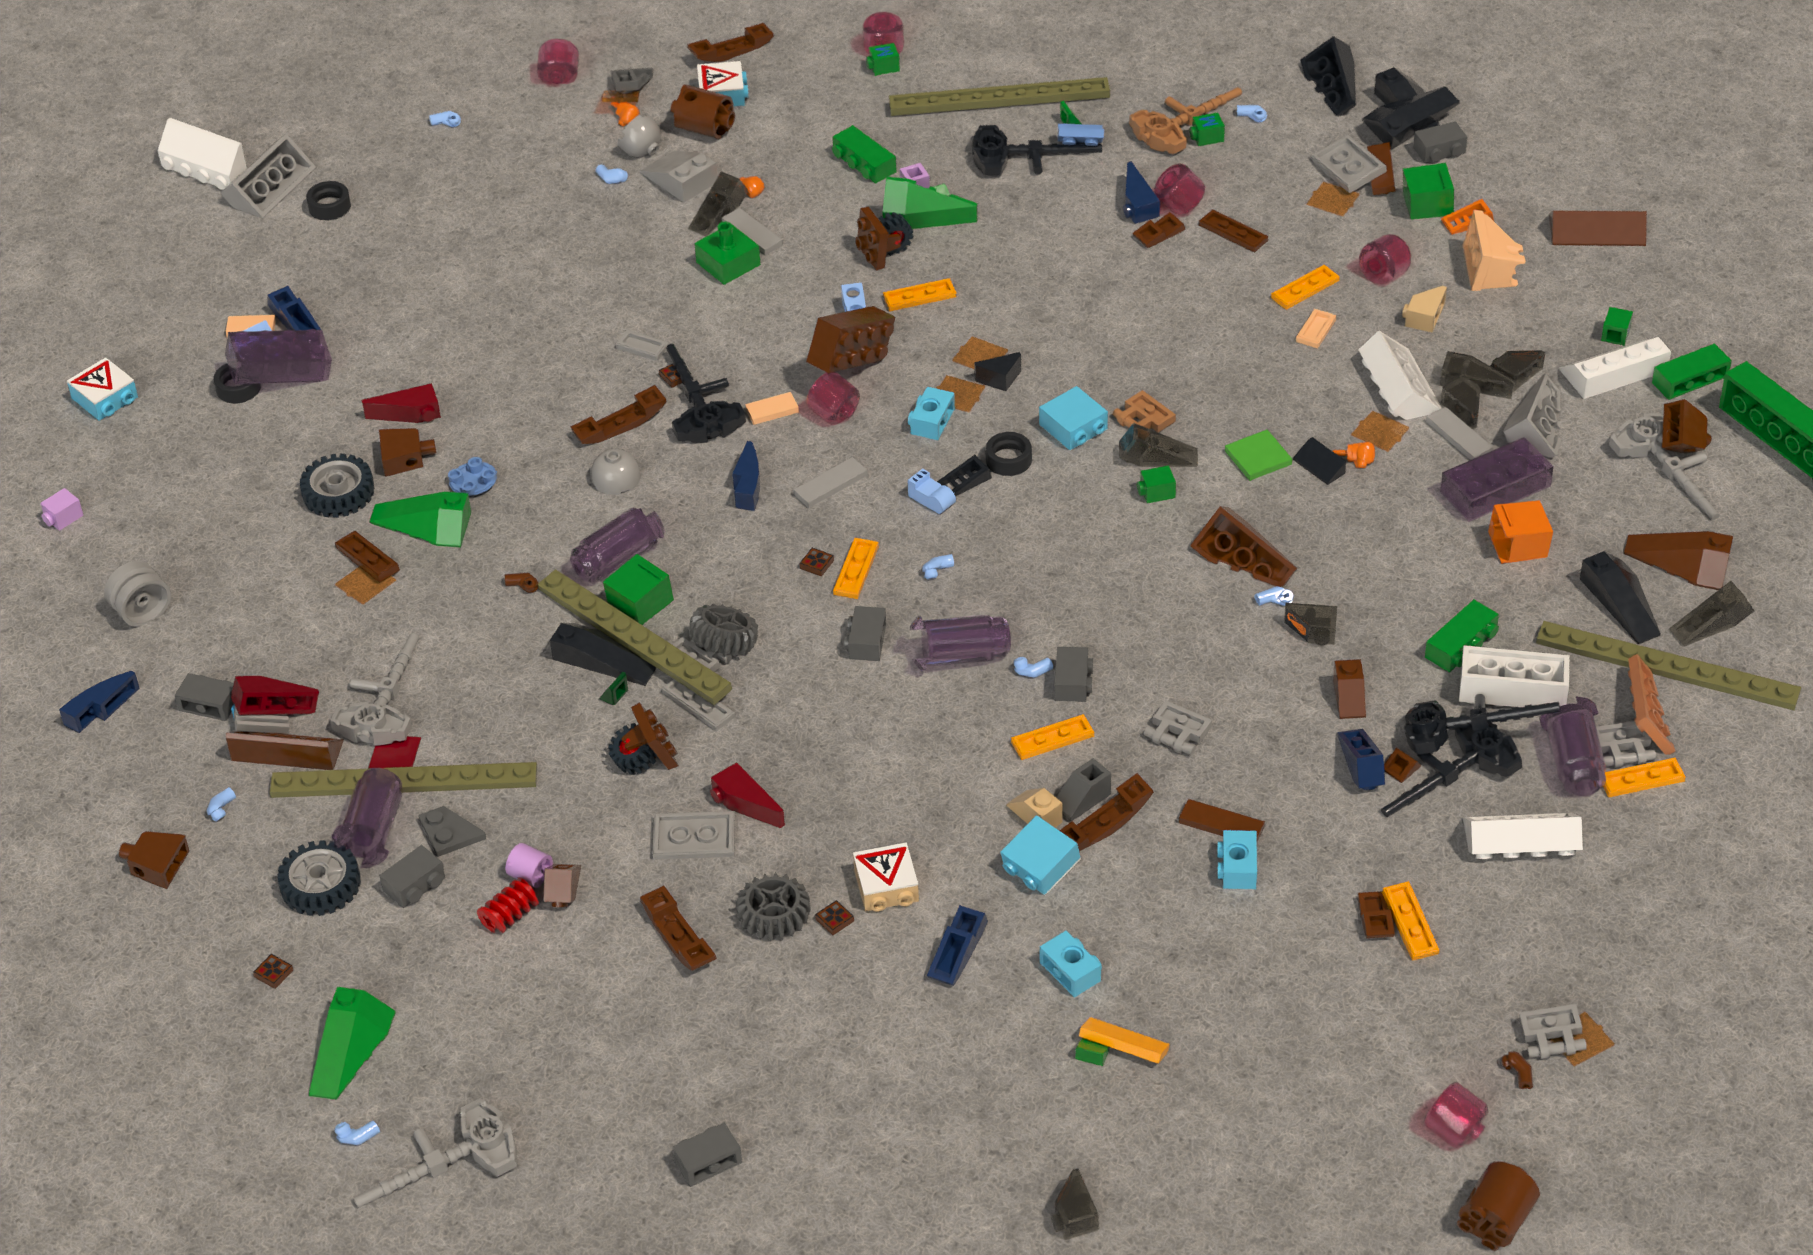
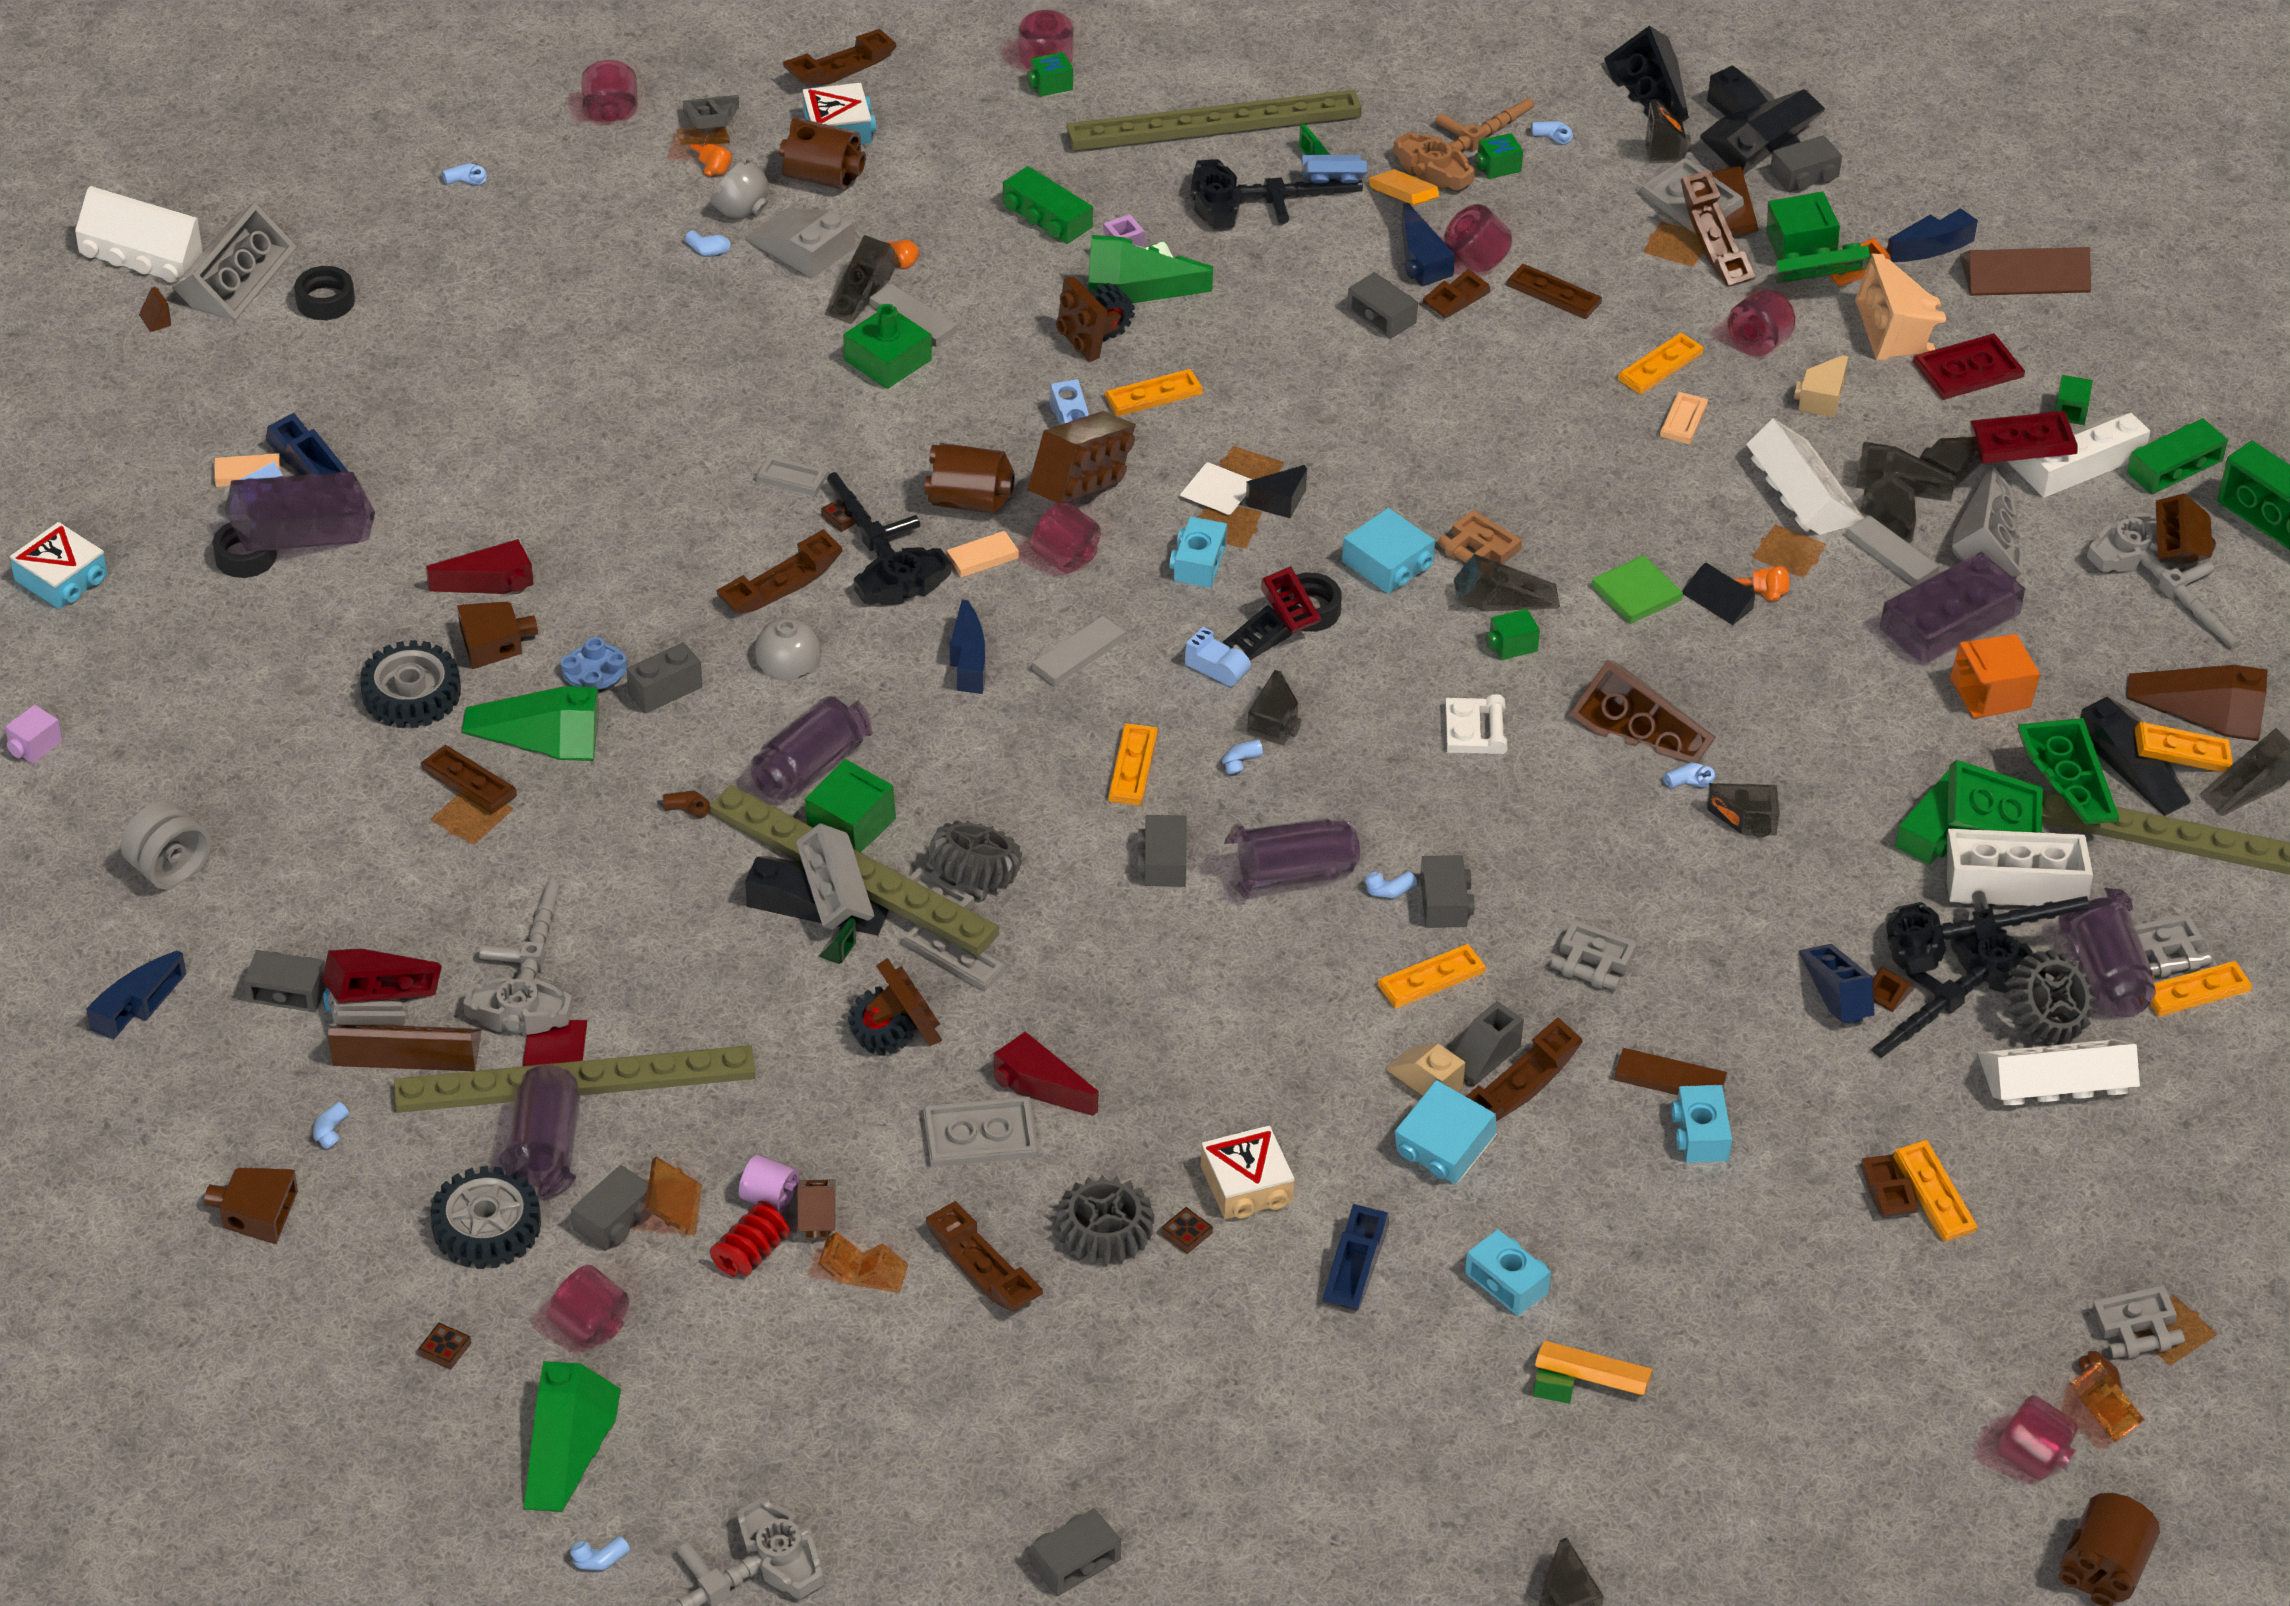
camera: 10 degrees left, 0 degrees up
dark grey wing [418,806,486,857] -> none
reddish brown tile [800,547,834,577] -> none
reddish brown slope [1333,659,1366,719] -> none
nougat wing [1628,654,1676,755] -> none
none -> reddish brown slope [139,286,171,332]
none -> clear pink head [547,1265,630,1349]
none -> dark grey brick [626,642,703,714]
none -> clear orange piece [645,1156,702,1236]
none -> light grey panel [796,823,874,930]
none -> clear orange slope [818,1232,908,1293]
none -> reddish brown cylinder [924,443,1015,514]
none -> white sticker [1180,462,1252,515]
none -> clear smoke slope [1247,670,1301,746]
none -> dark red slope [1261,566,1321,634]
none -> dark grey brick [1347,272,1418,339]
none -> light orange tile [1369,169,1439,205]
none -> white plate [1445,694,1508,754]
none -> clear smoke slope [1645,100,1691,164]
none -> slope [1681,170,1756,287]
none -> green plate [1774,243,1870,283]
none -> dark blue slope [1887,208,1978,262]
none -> dark red tile [1913,333,2025,400]
none -> green plate [1948,760,2043,833]
none -> dark red tile [1970,411,2078,464]
none -> dark grey gear [2003,950,2097,1045]
none -> green wedge [2017,718,2119,825]
none -> clear orange slope [2070,1360,2145,1443]
none -> light orange tile [2135,722,2233,772]

